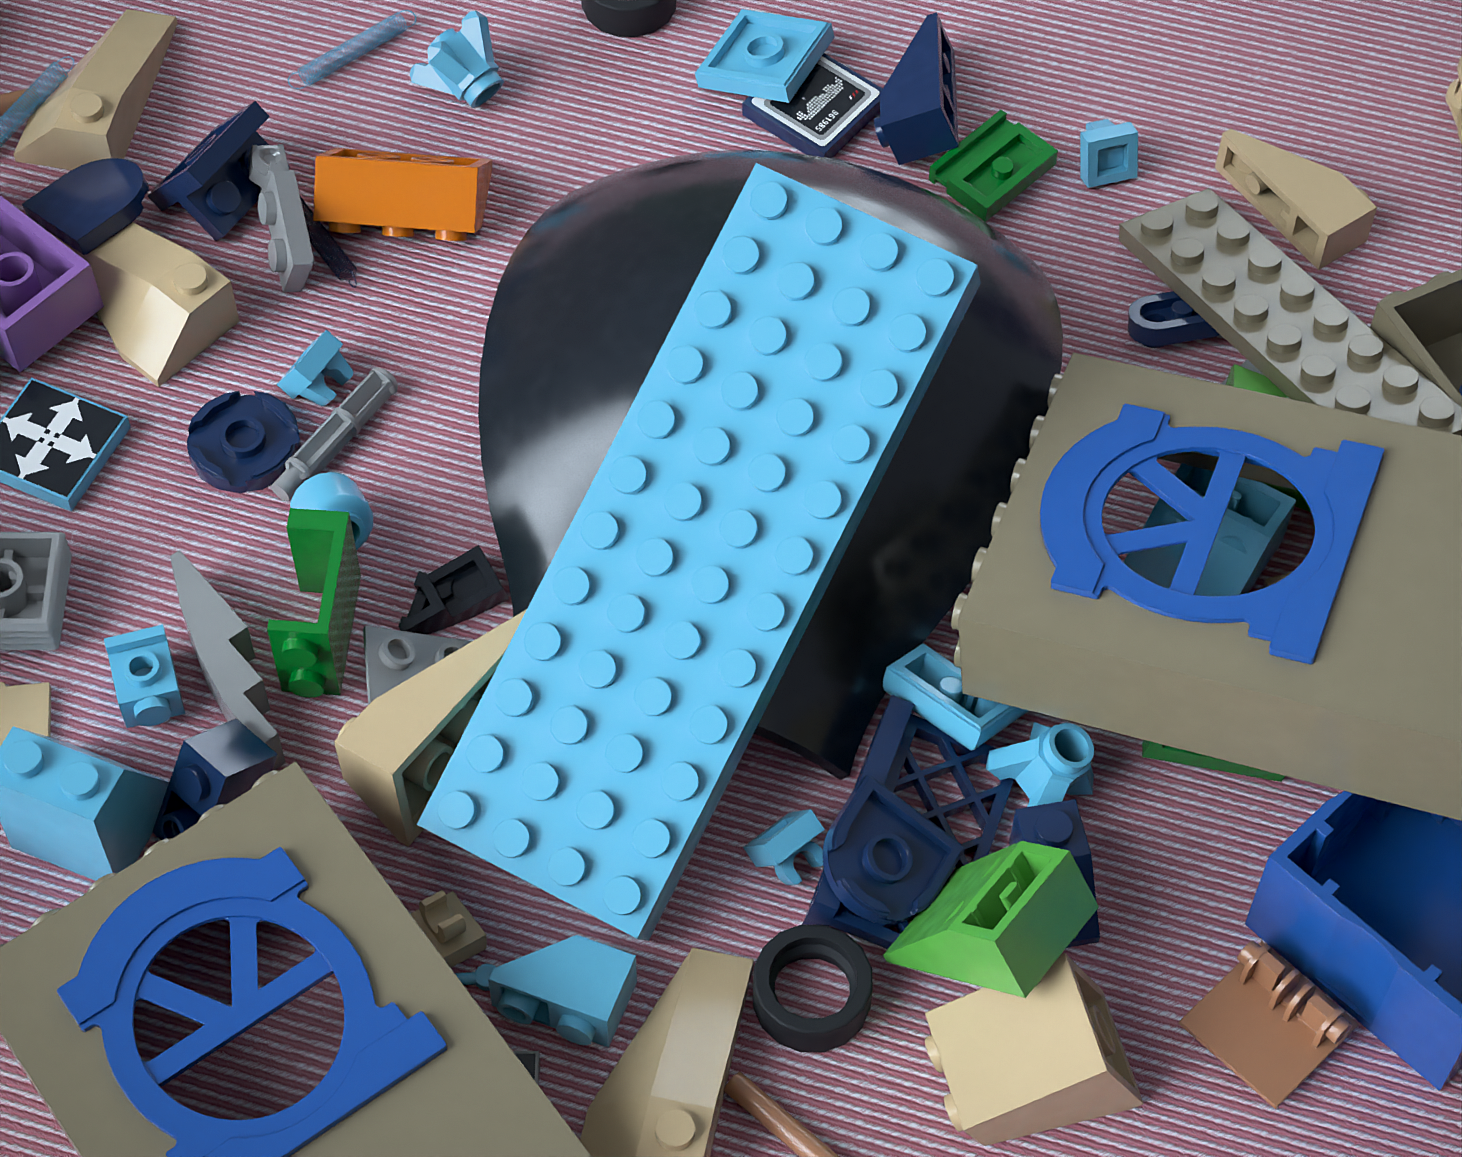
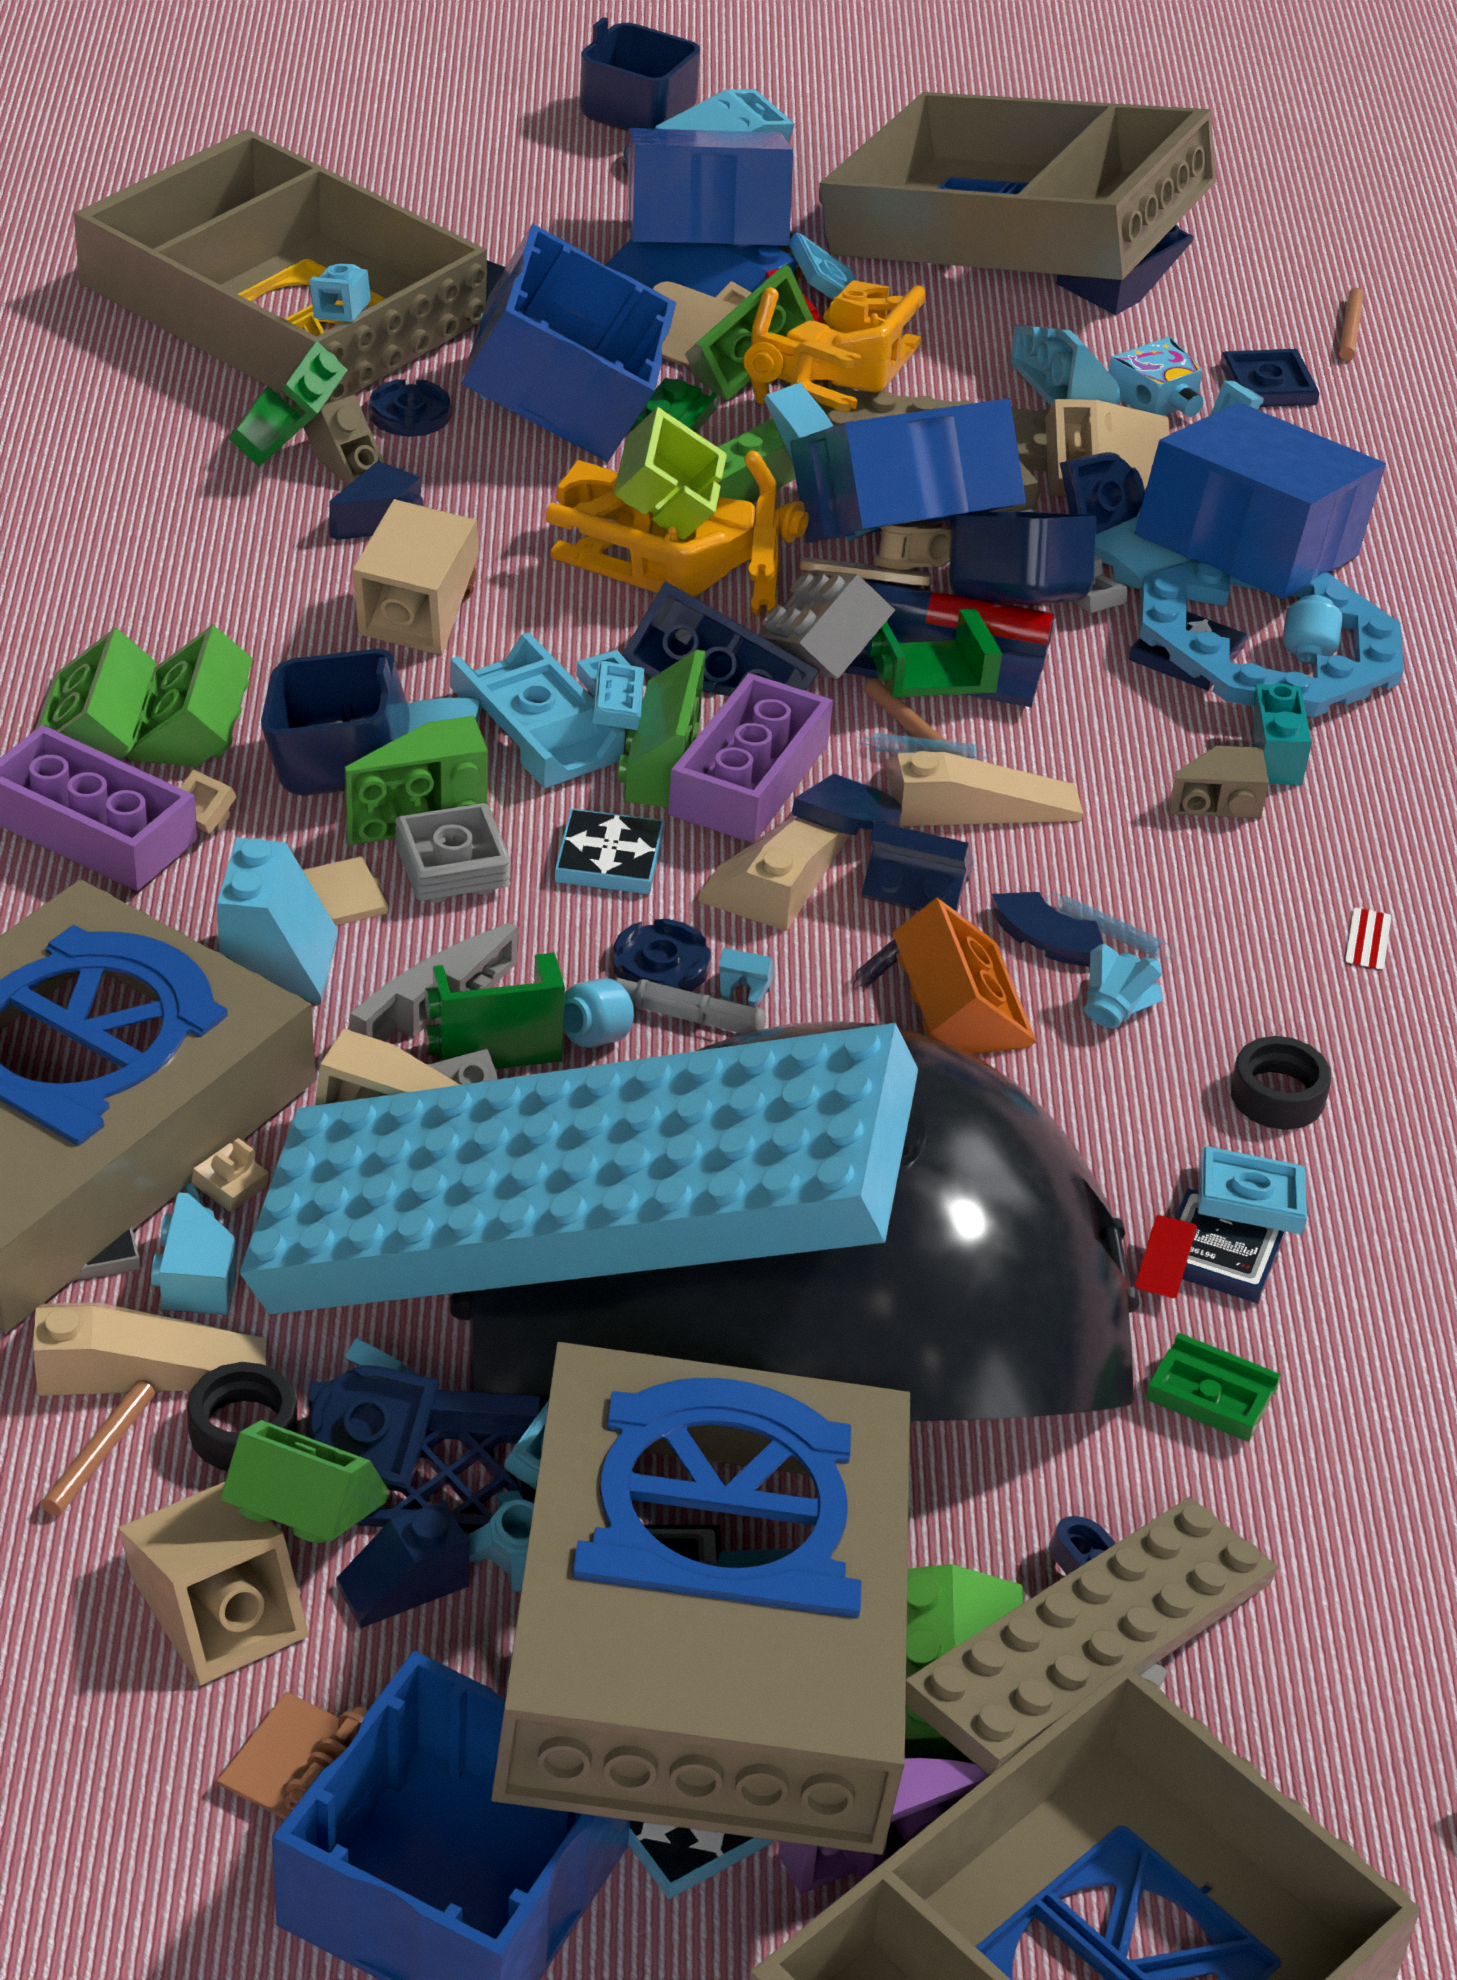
camera: 70 degrees right, 15 degrees down
medium azure brick [104,624,185,728] -> none
dark blue slope [152,718,278,840] -> none
light grey hinge [248,144,314,292] -> none
dark blue slope [874,12,959,165] -> none
medium azure tile [1080,119,1138,188] -> none
tan slope [1215,129,1377,270] -> none
none -> dark blue tile [990,892,1103,967]
none -> red sticker [1135,1215,1197,1298]

